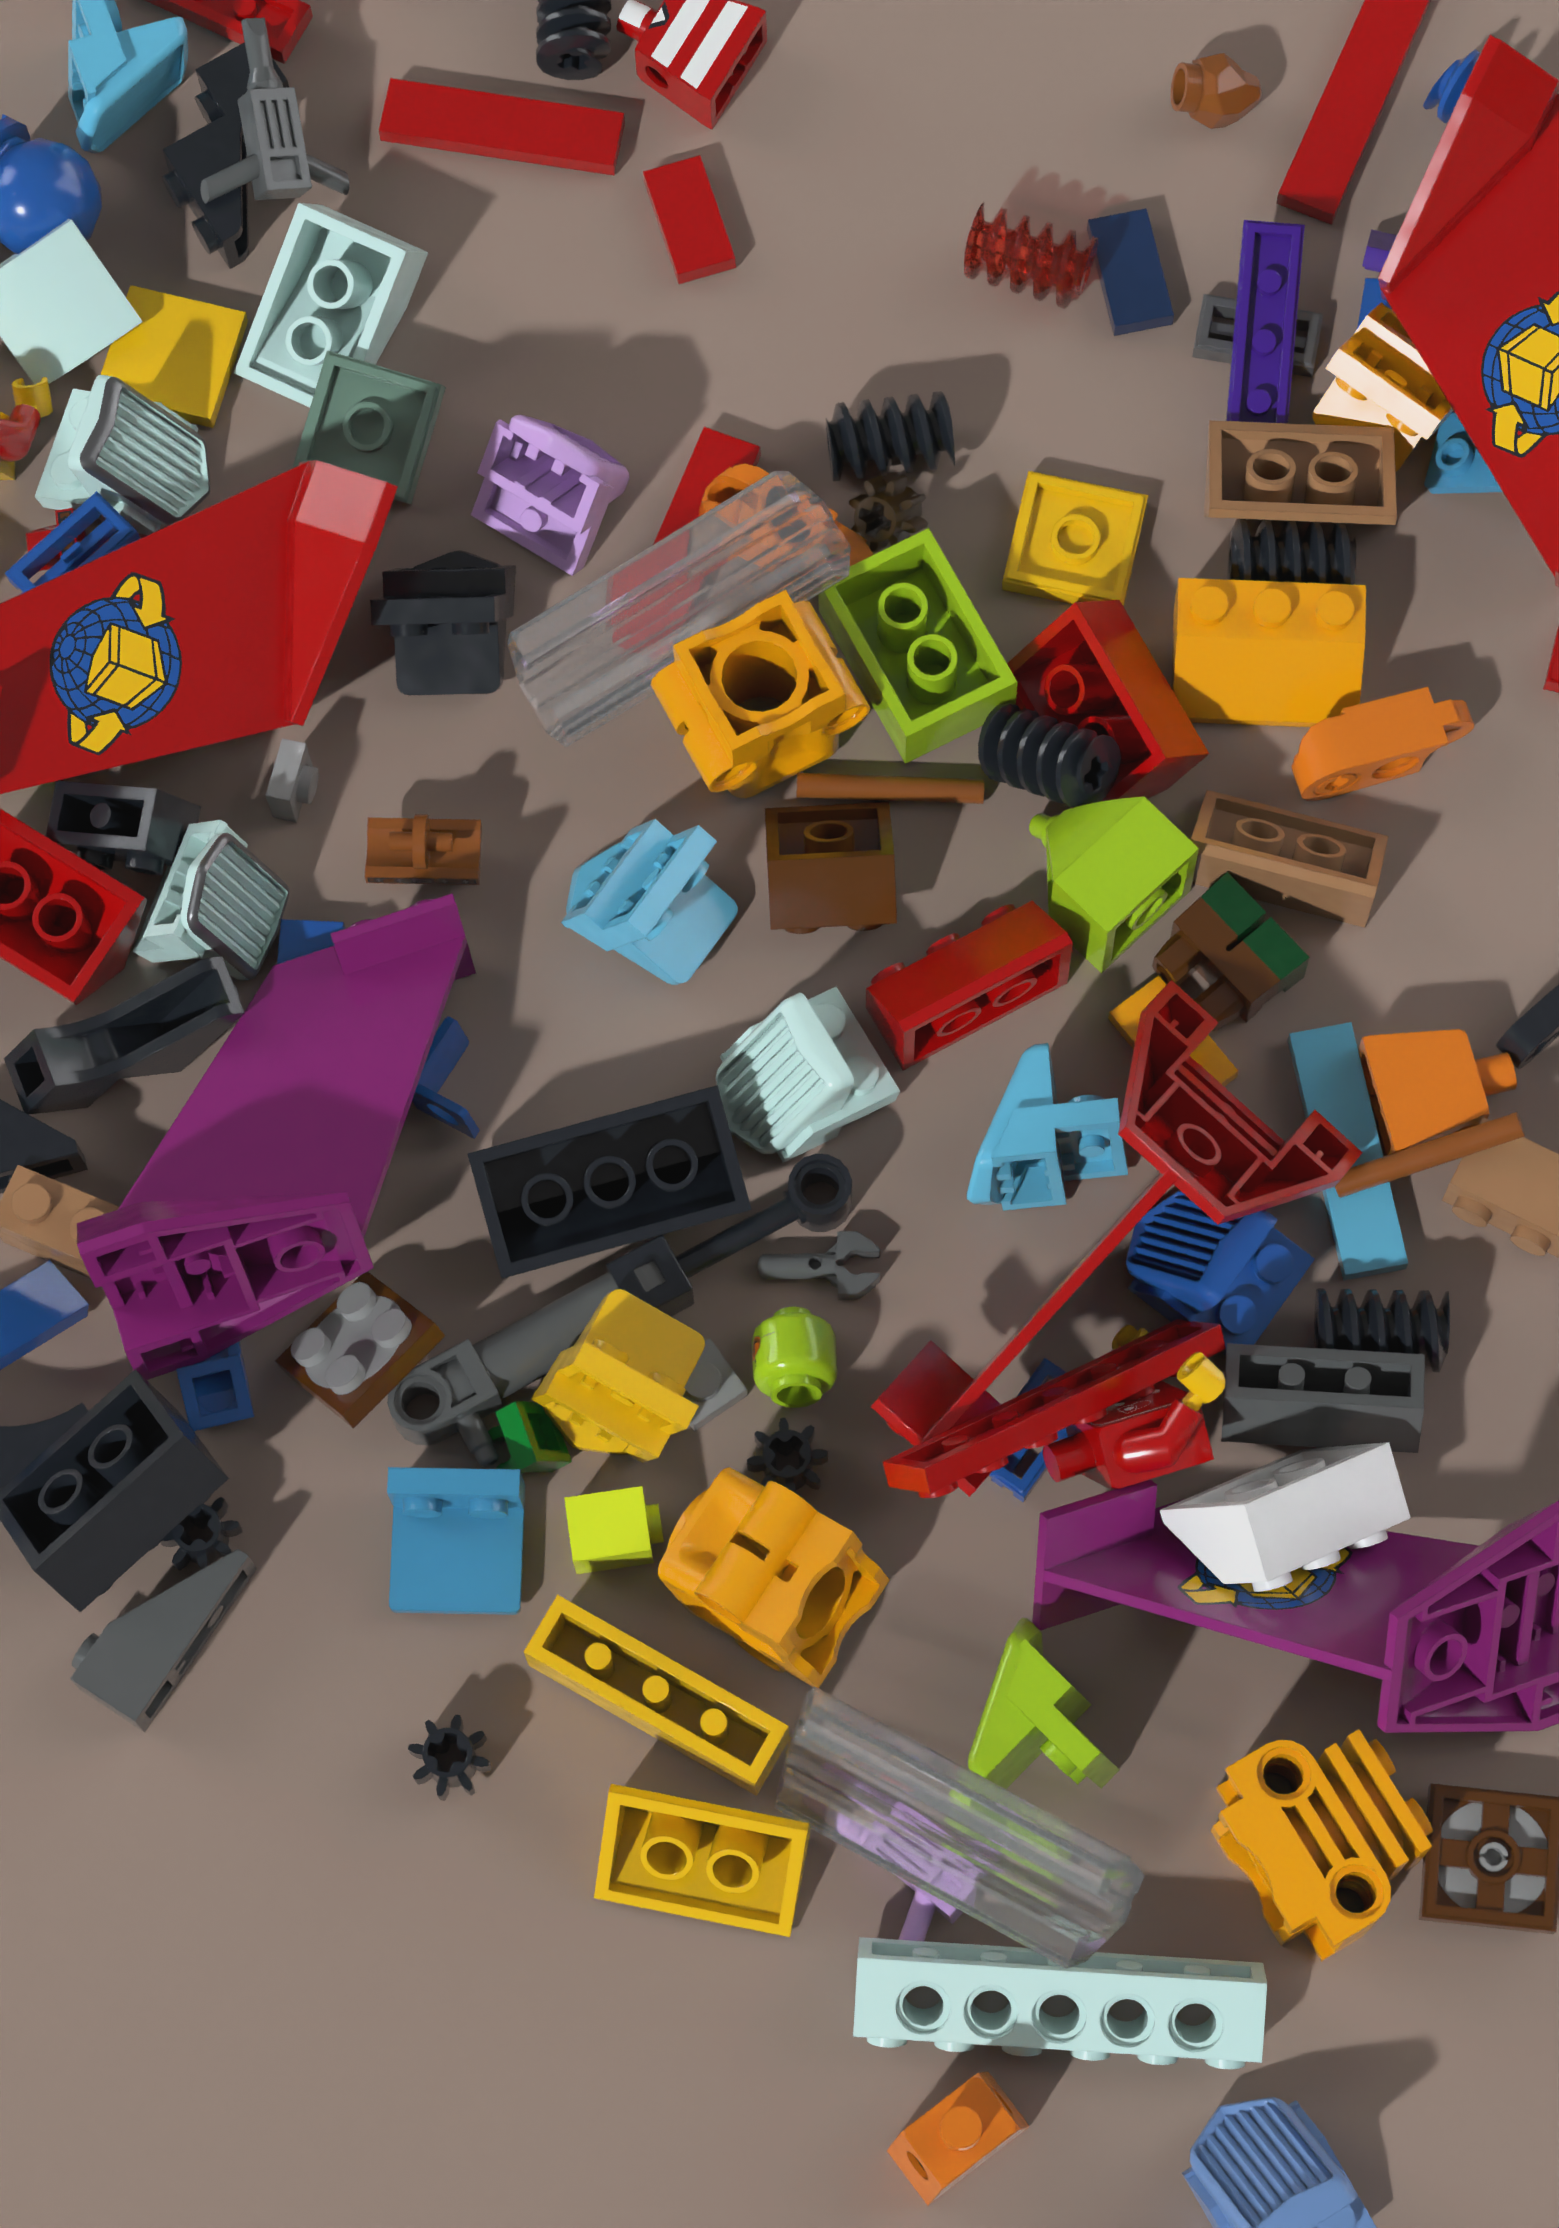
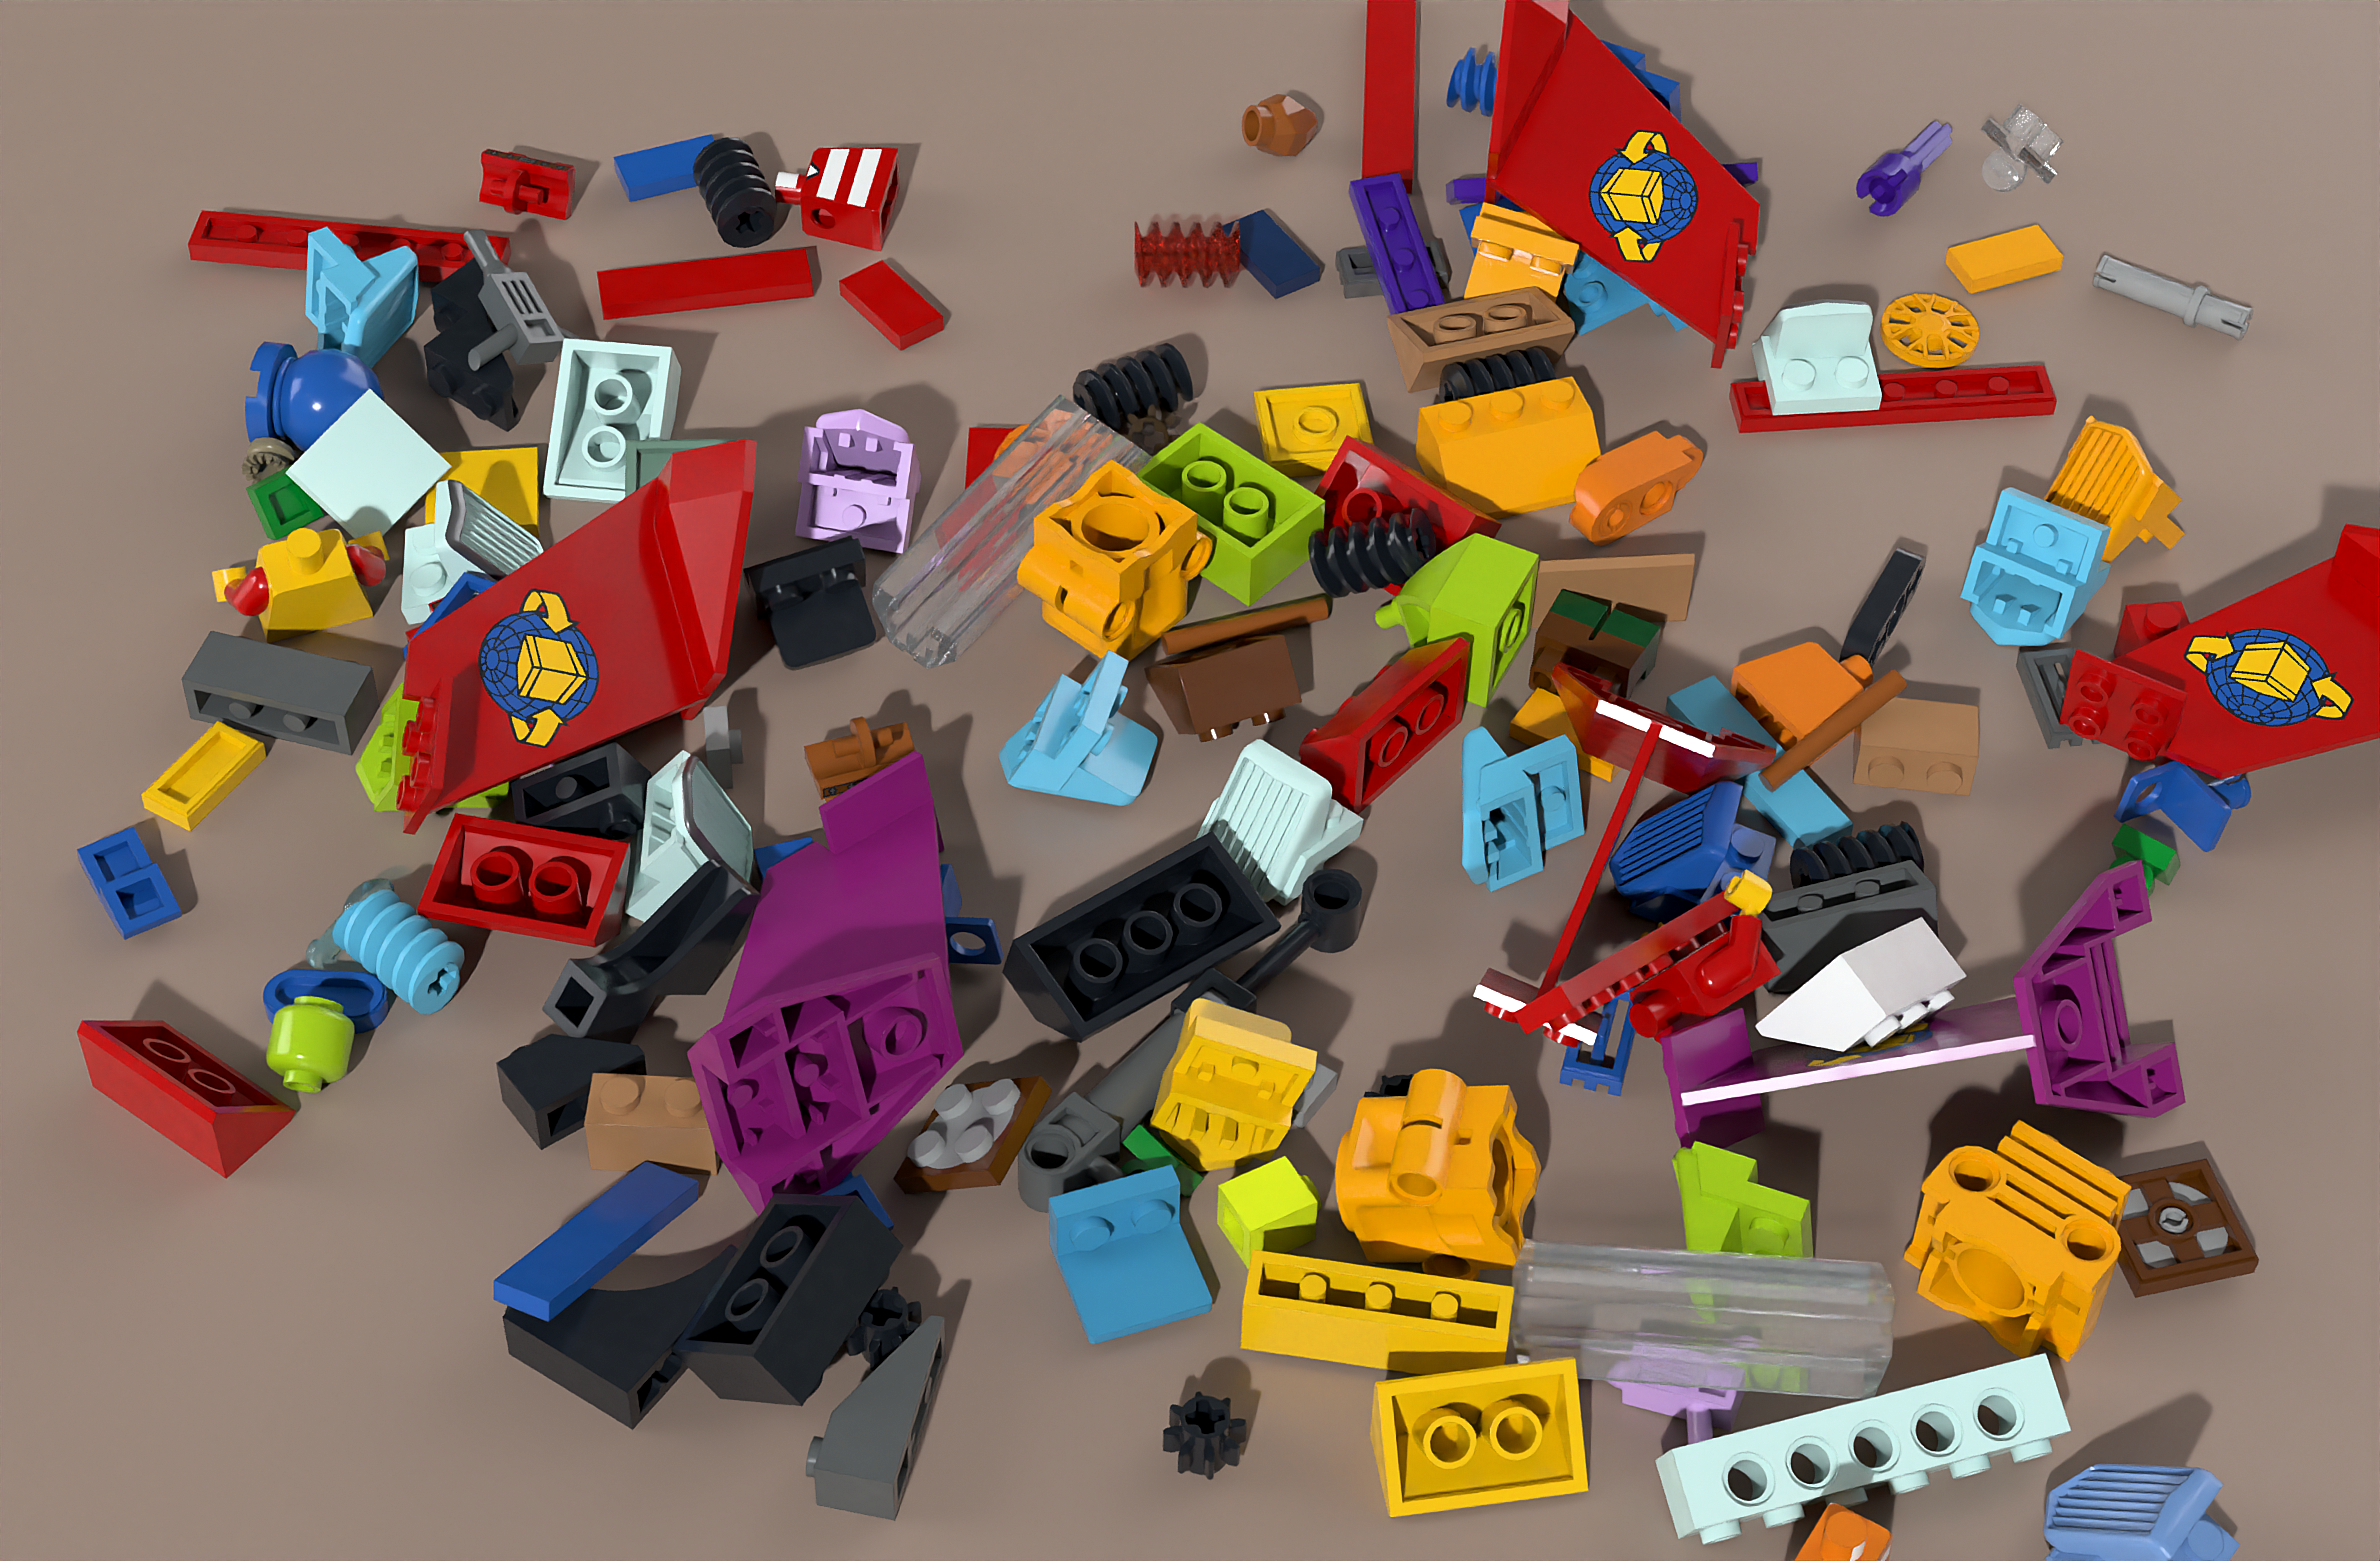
camera: 25 degrees left, 25 degrees down
lime head [752,1306,838,1408] -> none
dark grey bar [757,1231,880,1300] -> none

